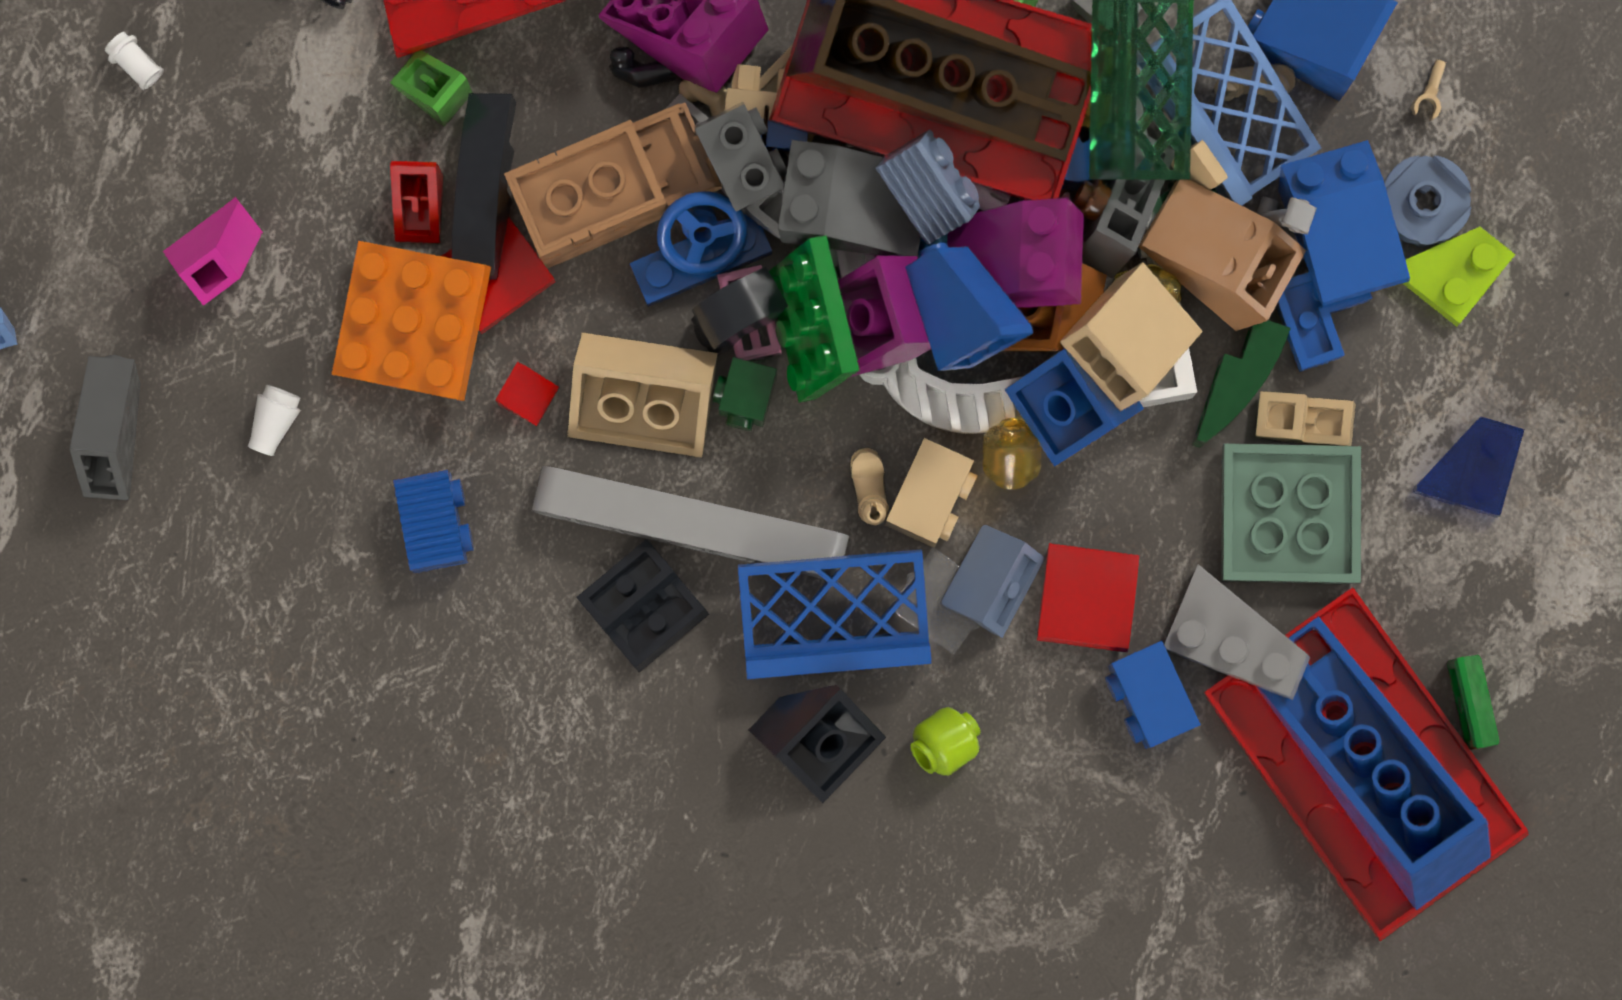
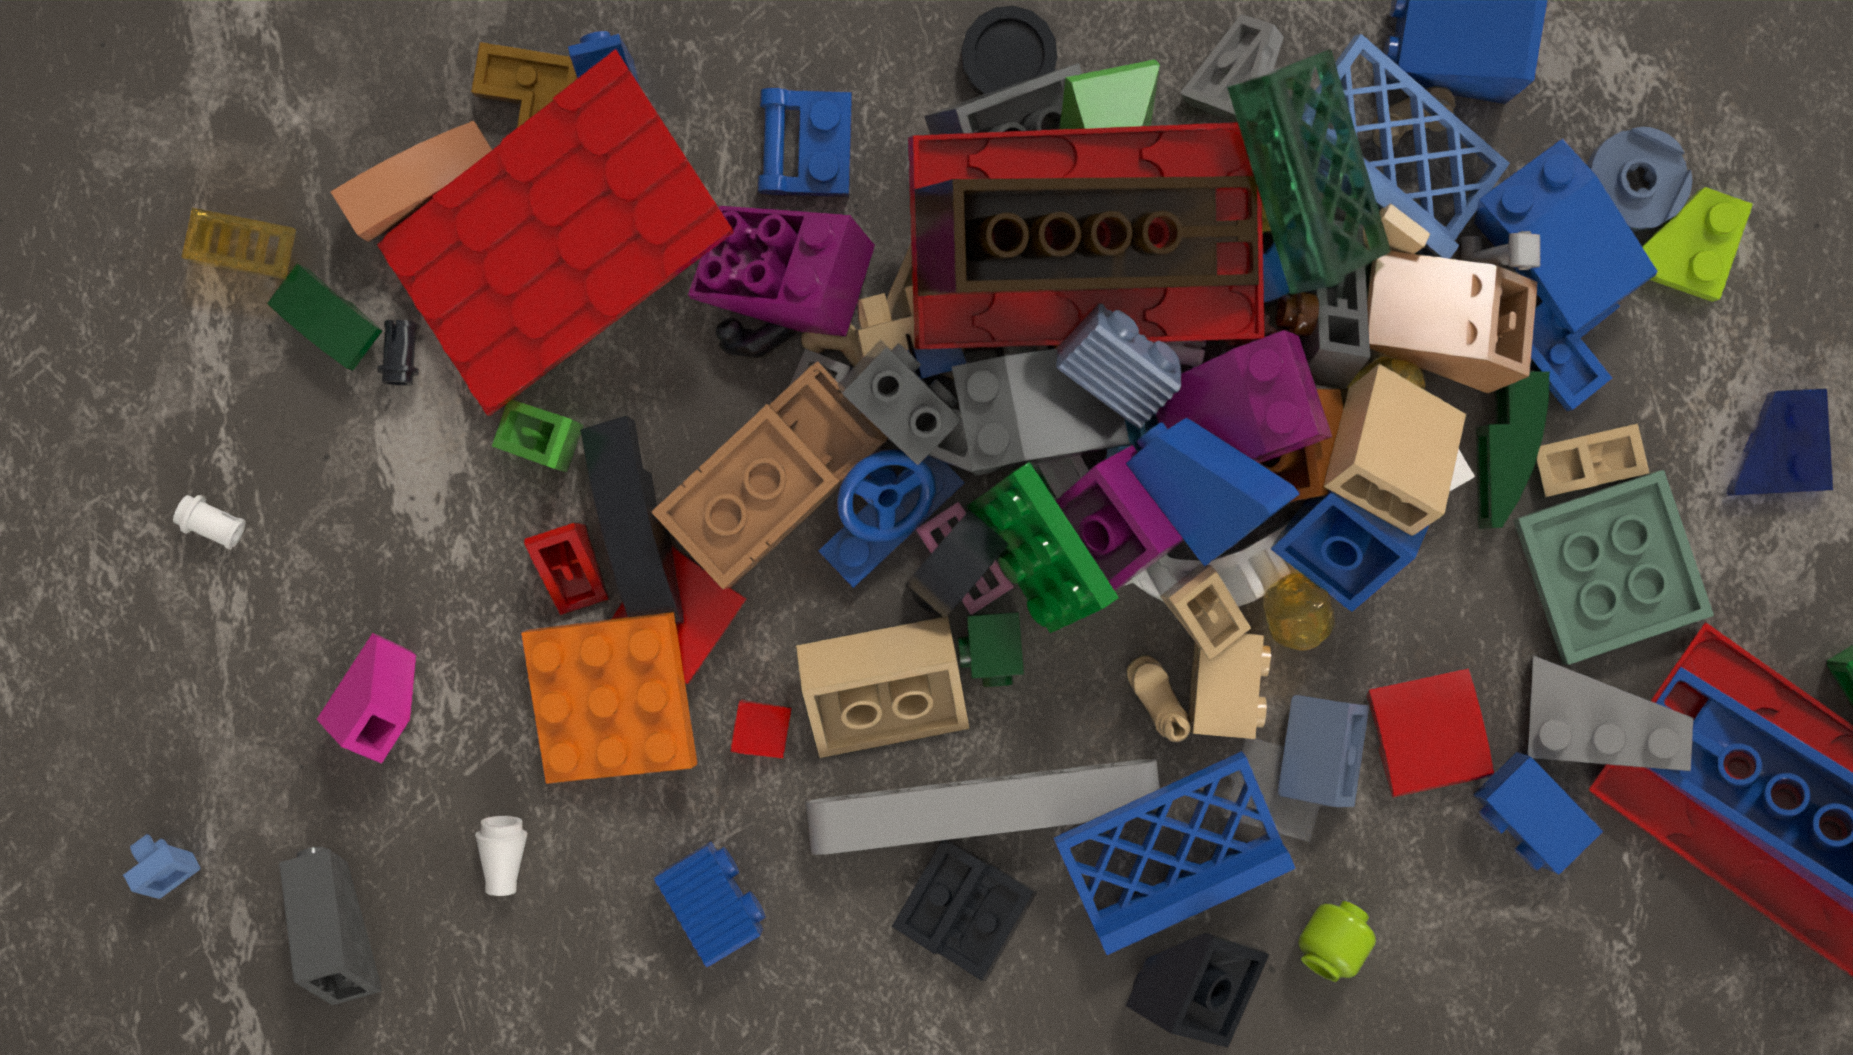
camera: 20 degrees left, 5 degrees up
tan hand [1411,60,1446,121] -> none
none -> tan slope [1160,564,1251,660]

